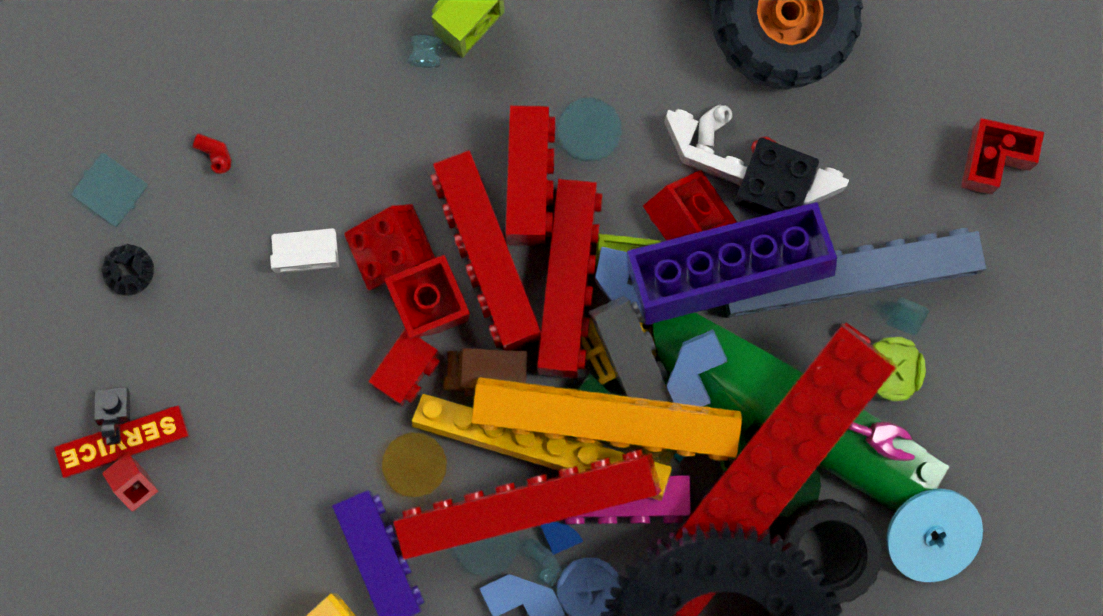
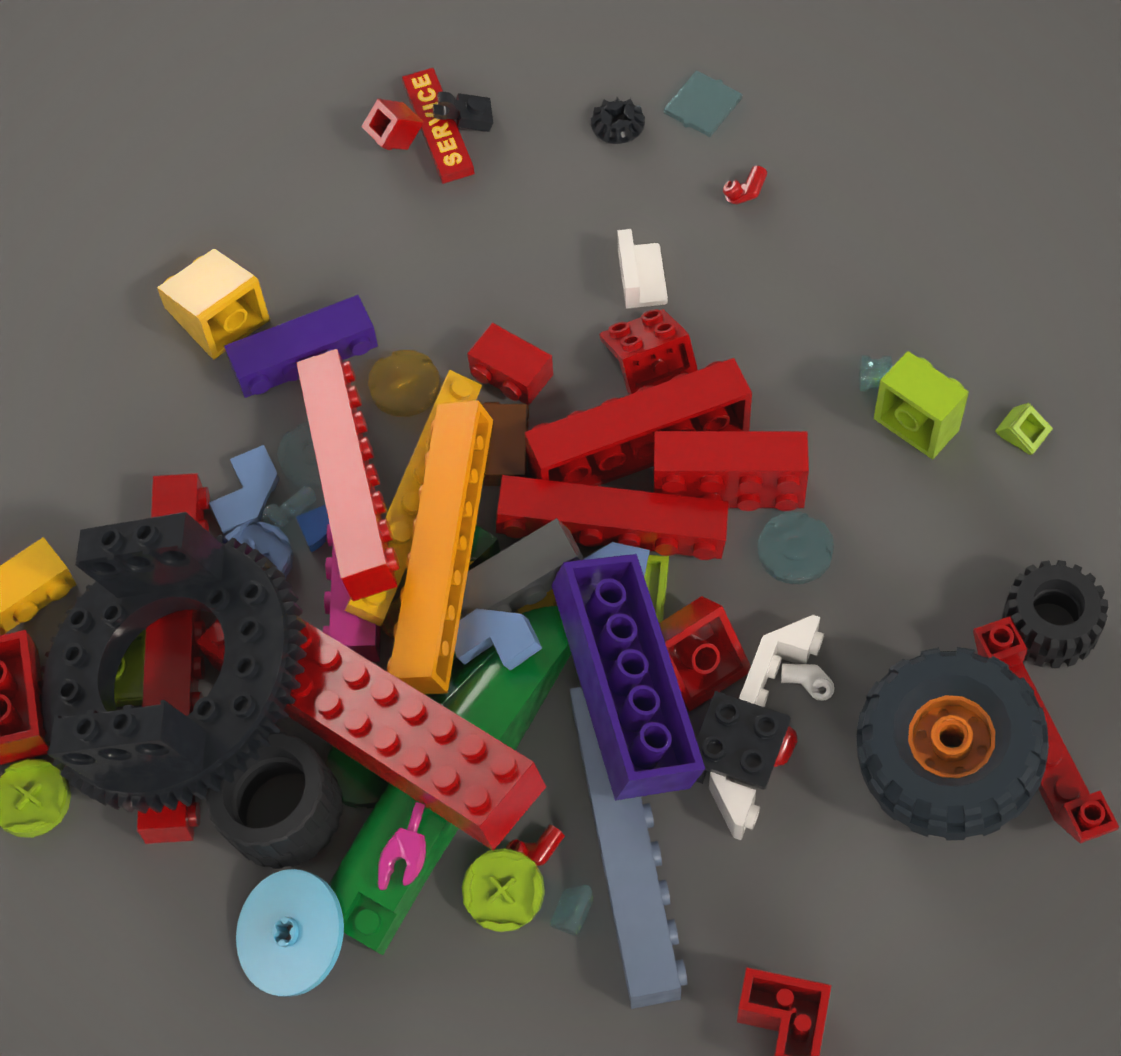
camera: 95 degrees right, 20 degrees down
red slope [384,255,470,339] -> none

